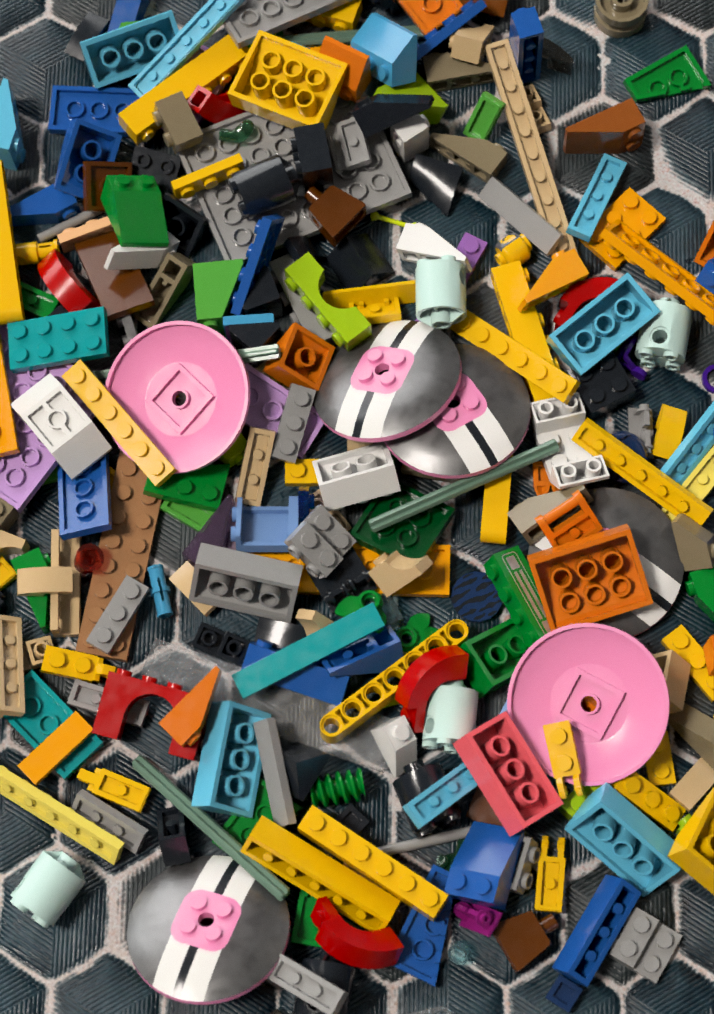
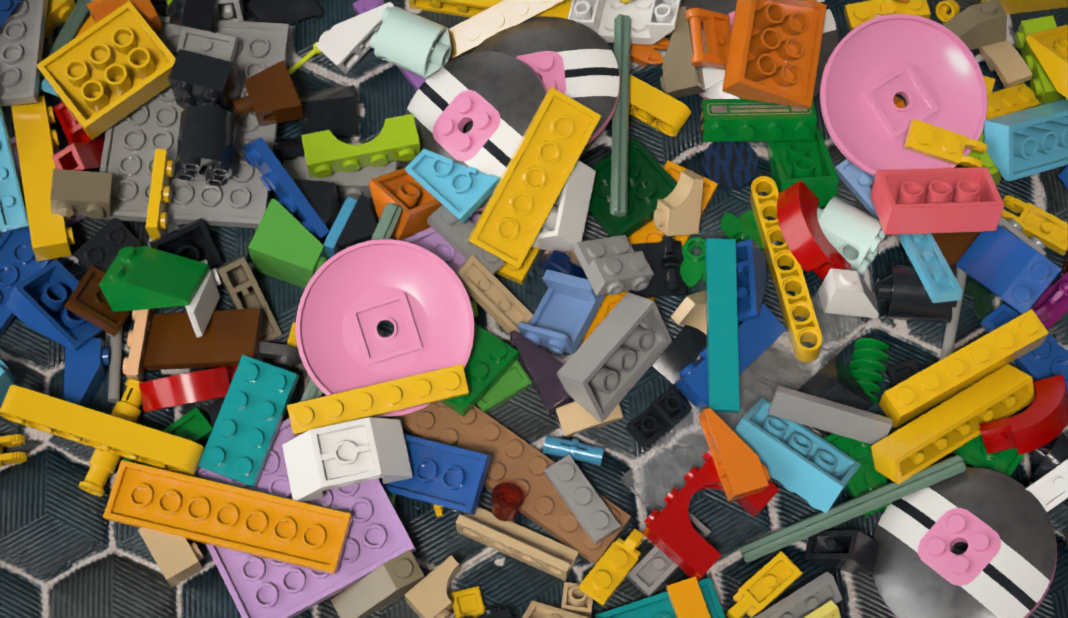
camera: 70 degrees left, 5 degrees down
green slope [10,547,51,634] -> none
tan slope [17,567,73,597] -> none
clear green arm [219,120,254,144] -> none
yellow bracket [322,280,416,325] -> none
none -> medium azure wing [404,149,500,223]
none -> yellow plate [467,87,601,268]

